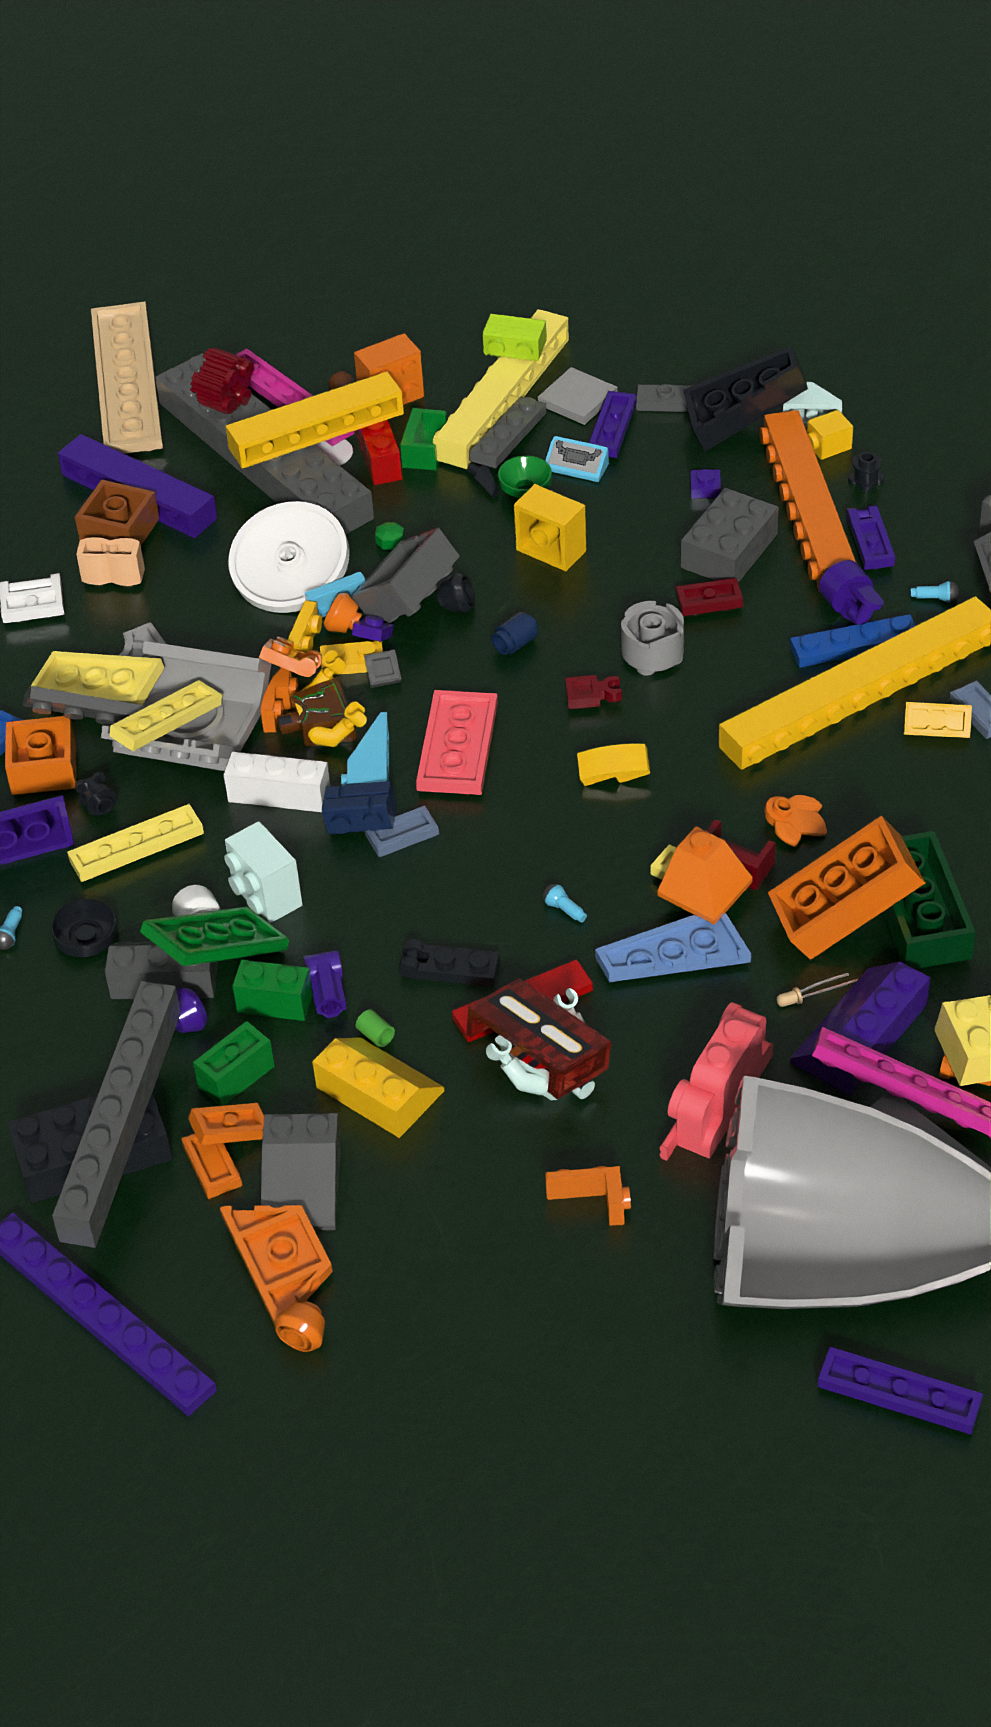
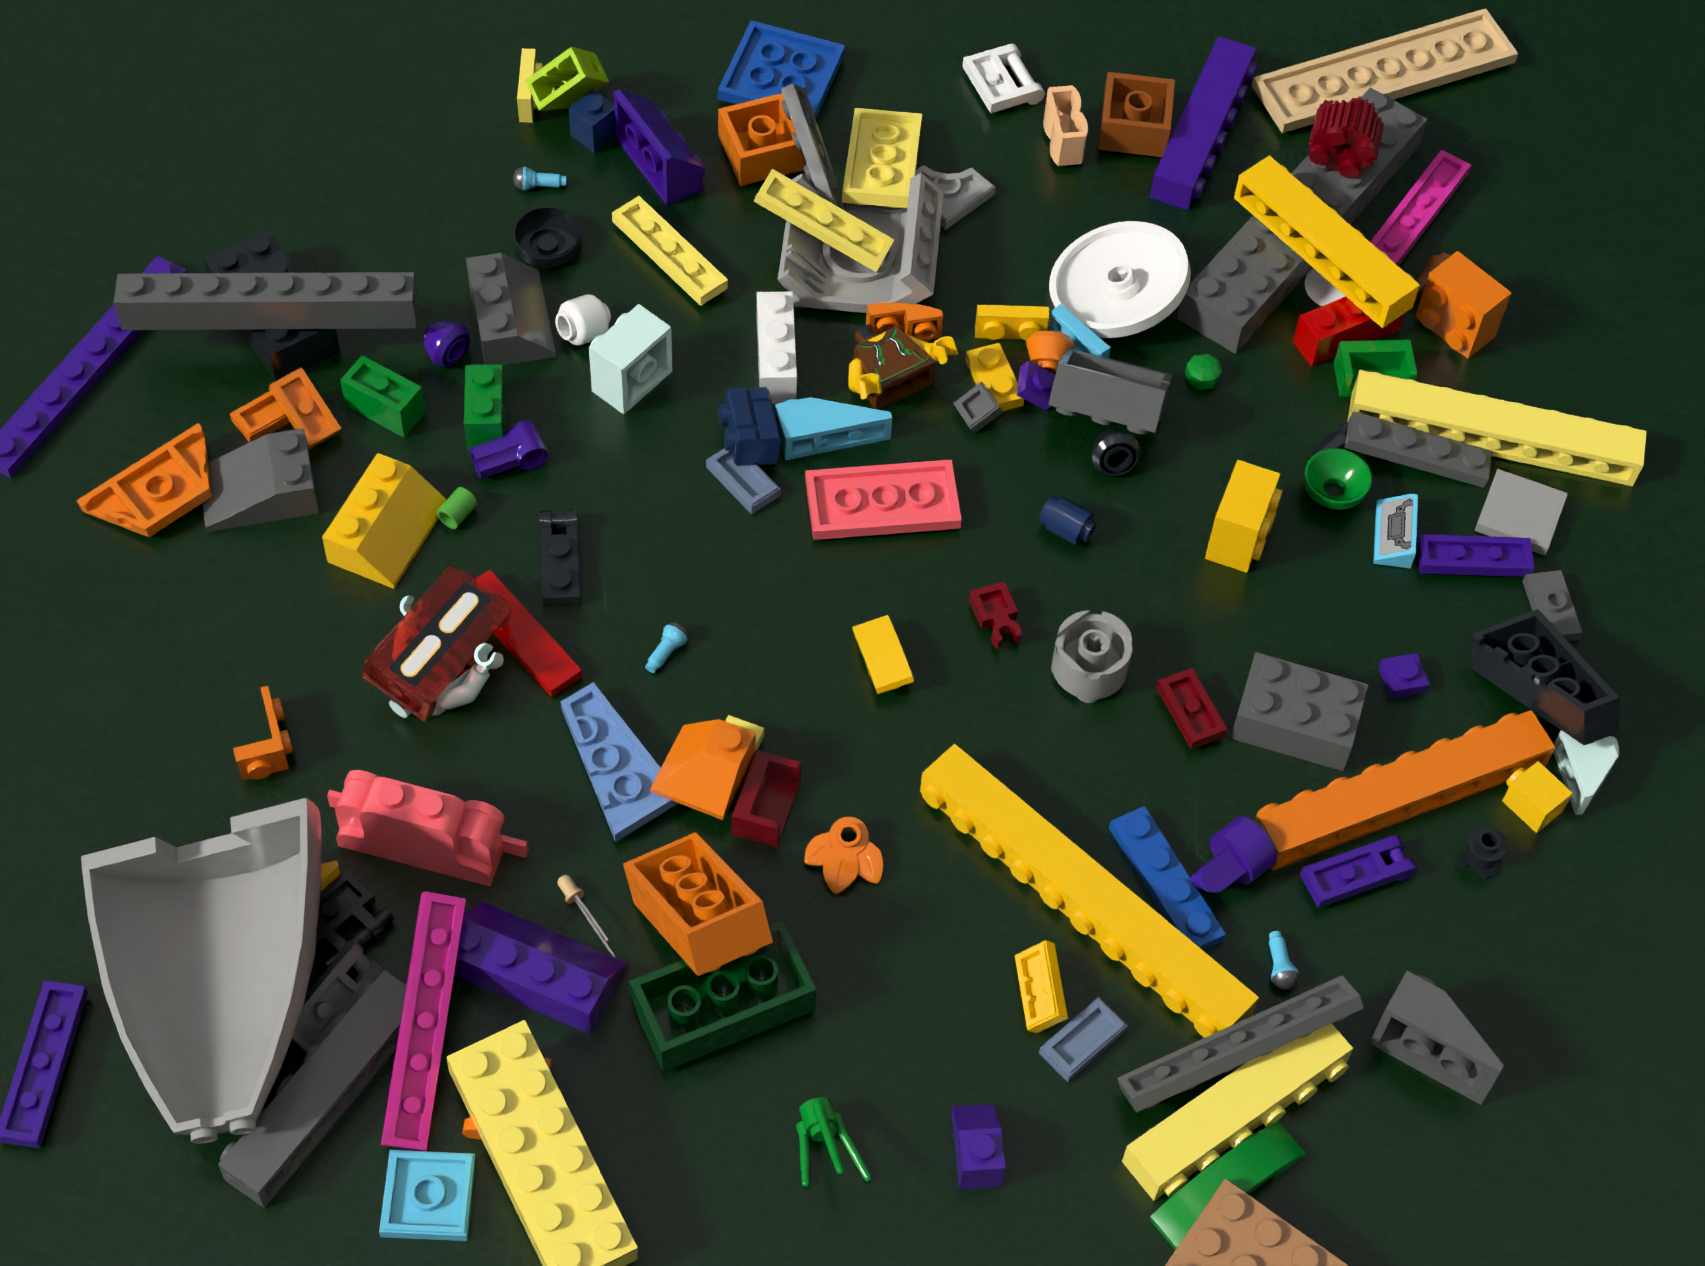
camera: 70 degrees right, 10 degrees up
black brick [75,772,117,816] -> none
green tile [140,907,290,966] -> none
orange plate [259,637,322,677] -> none
orange cone [274,1301,325,1352] -> none
lime brick [483,314,547,362] -> none

